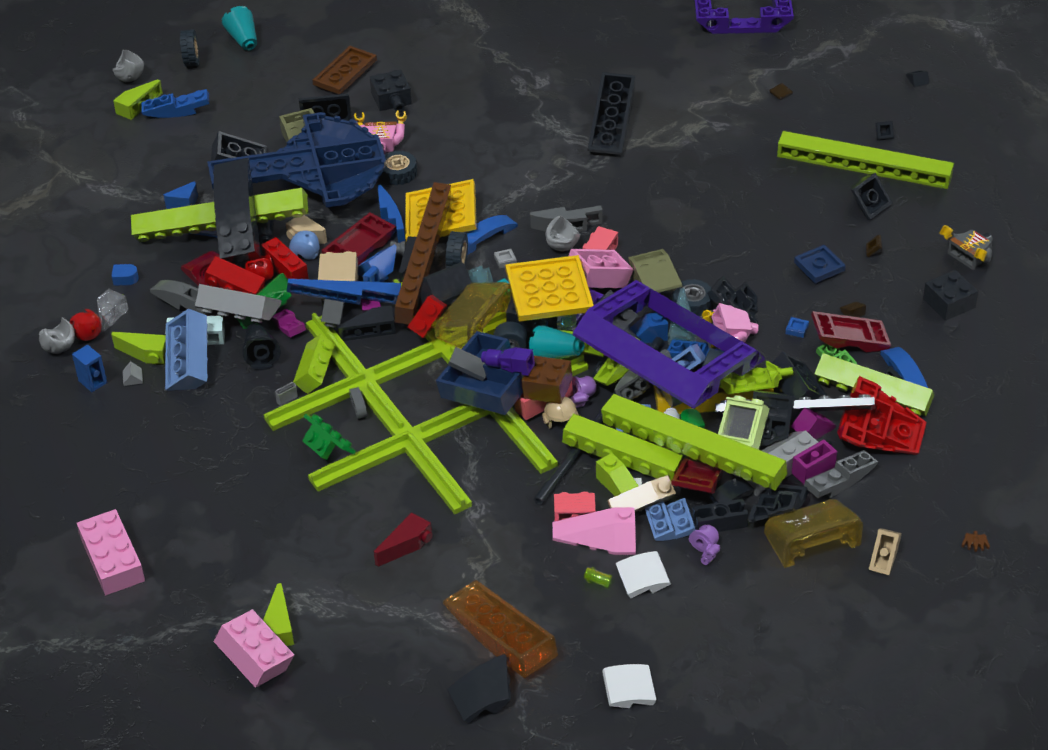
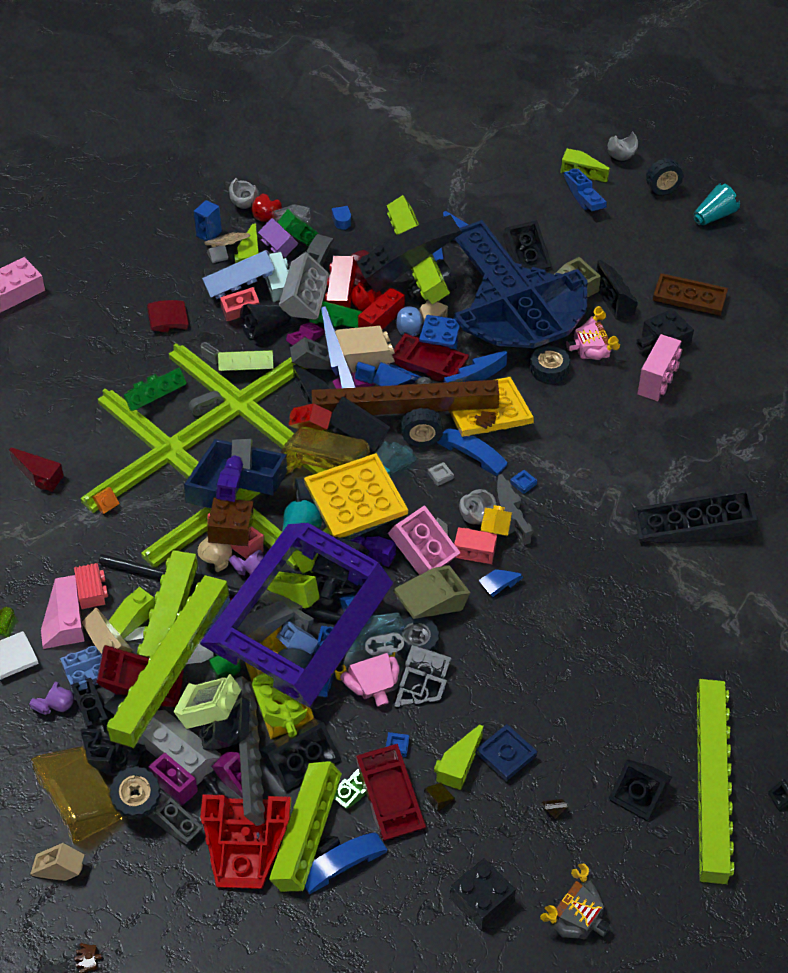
camera: 75 degrees right, 5 degrees up
none -> orange plate [92,487,120,514]
none -> black wheel [110,766,161,819]
none -> dark red slope [147,300,189,333]
none -> tan axle [205,232,250,247]
none -> coral brick [220,287,259,321]
none -> medium lavender brick [258,218,299,258]
none -> green slope [278,209,319,246]
none -> beam [365,632,404,655]
none -> blue bracket [419,315,460,350]
none -> lime slope [434,725,484,790]
none -> reddish brown piece [475,411,496,429]
none -> blue slope [479,569,523,598]
none -> yellow brick [480,505,512,536]
none -> blue tile [510,470,537,494]
none -> bright pink brick [637,334,682,401]

